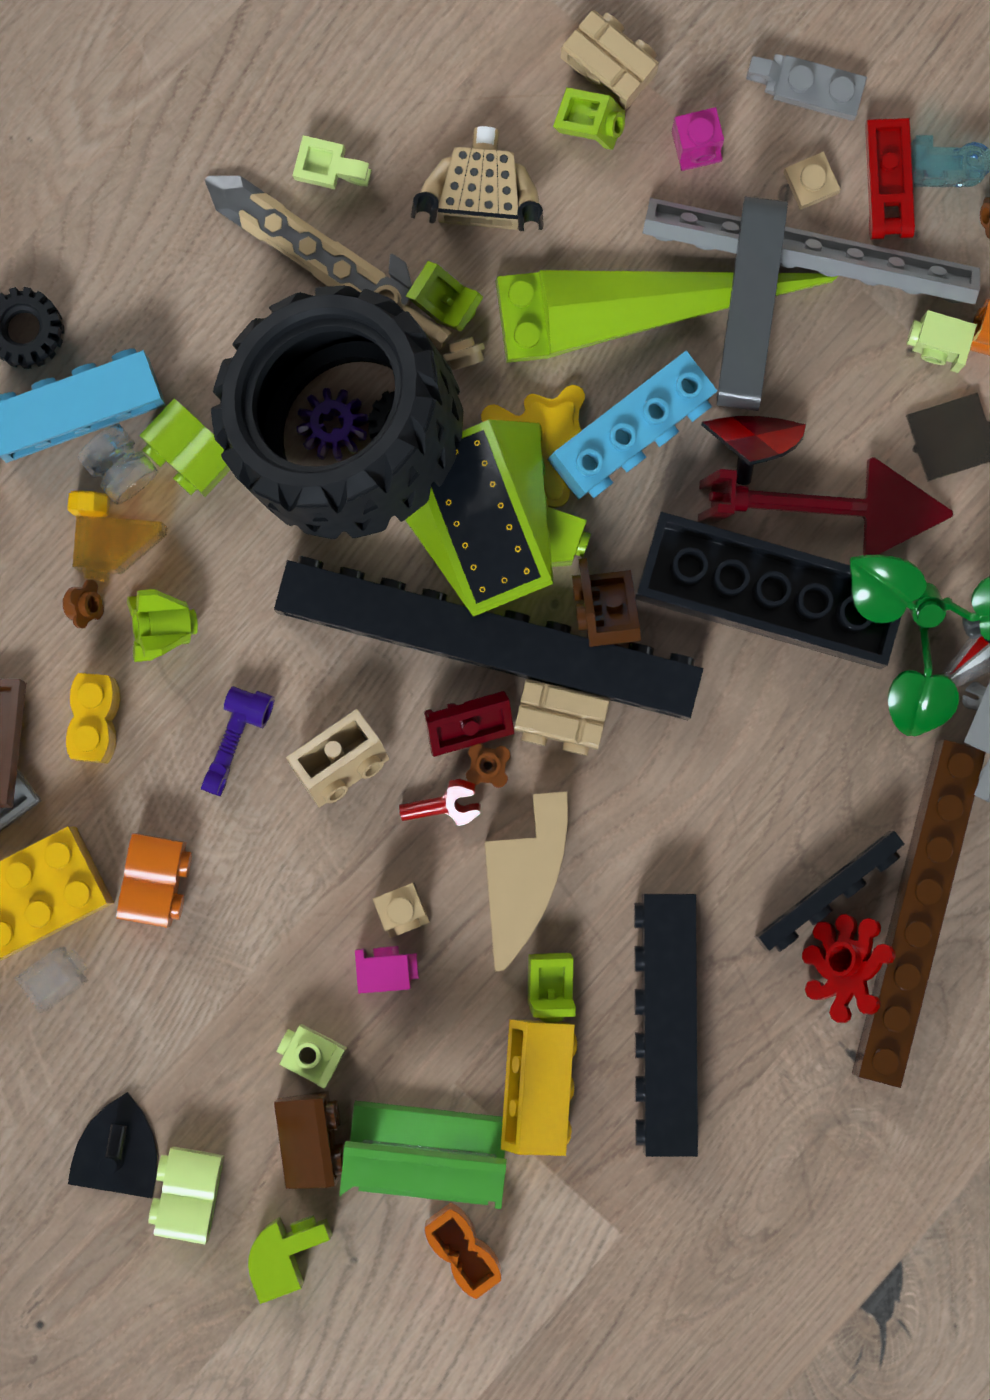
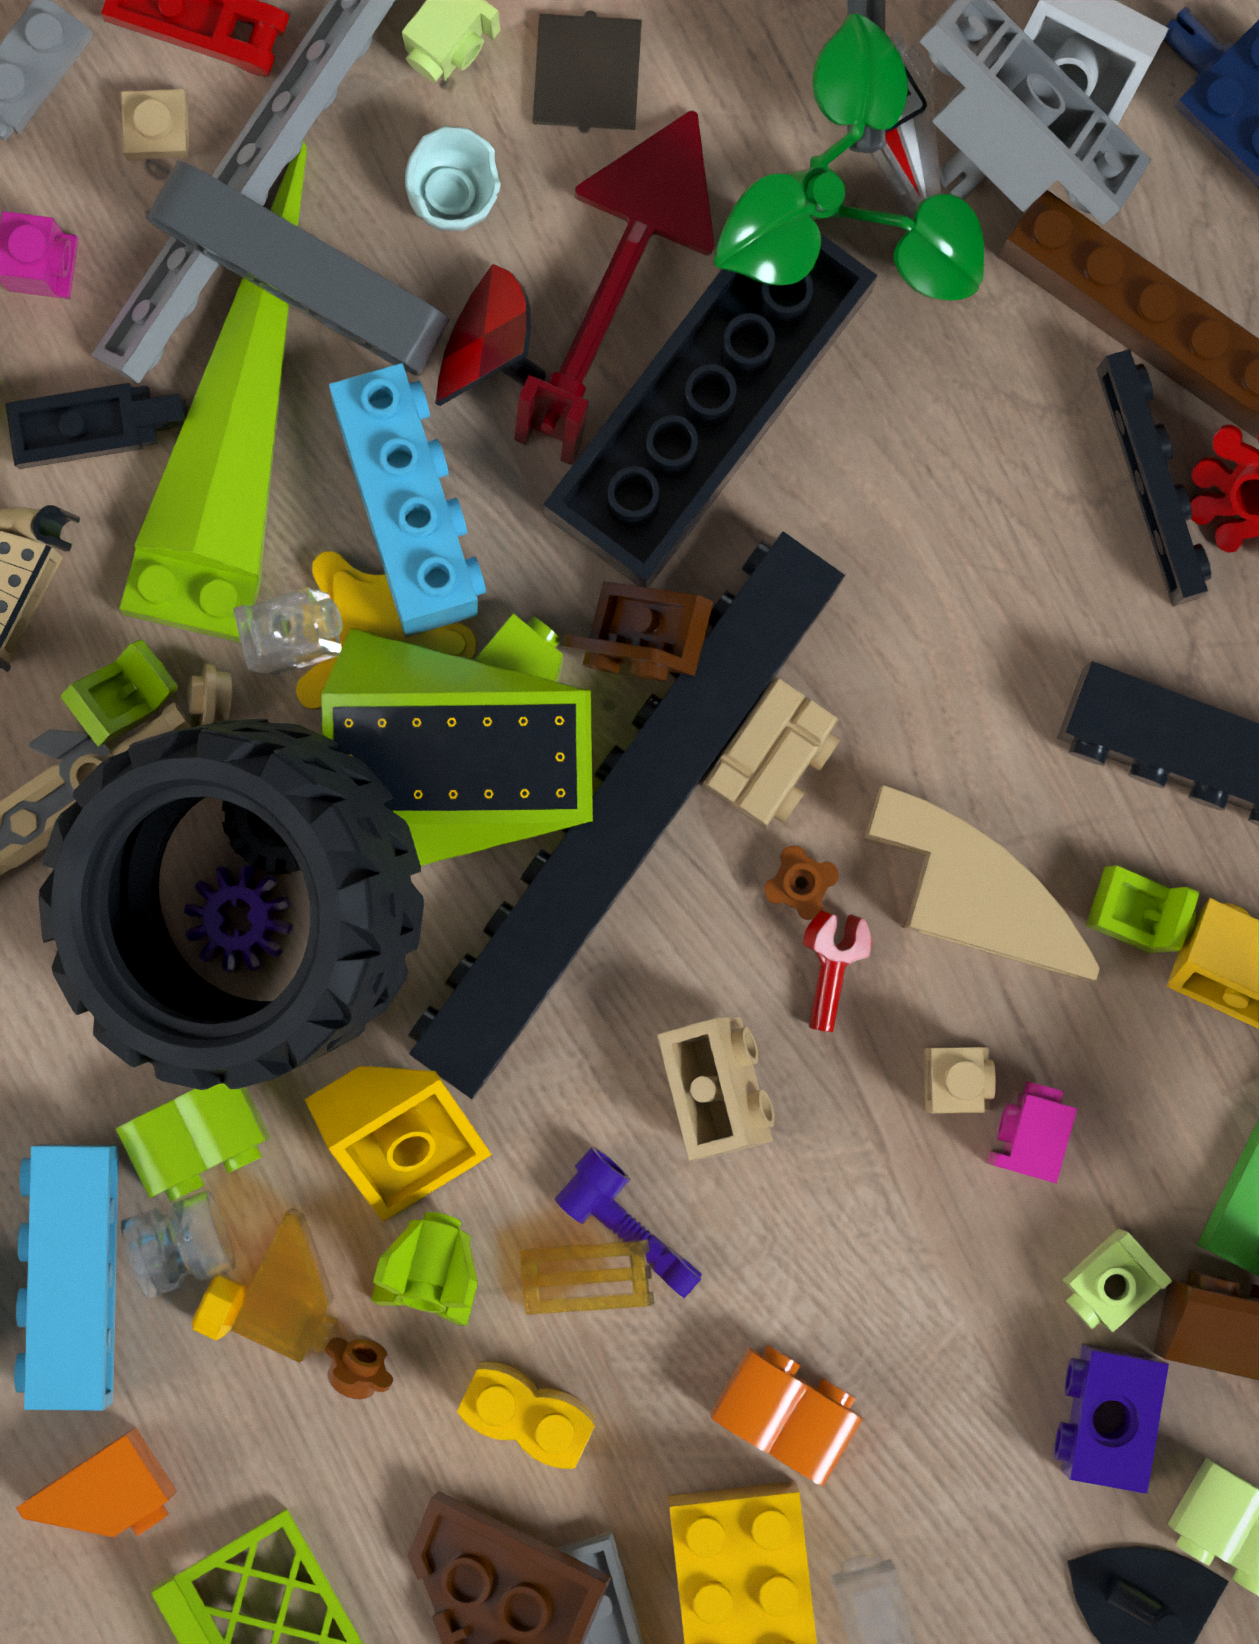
camera: 75 degrees left, 0 degrees up
dark red plate [424,691,514,757] -> none
none -> black hinge [5,383,187,469]
none -> clear brick [233,587,343,676]
none -> yellow slope [304,1066,492,1222]
none -> light aqua hair [405,126,501,231]
none -> clear yellow tile [520,1239,655,1315]
none -> dark purple brick [1054,1344,1169,1494]

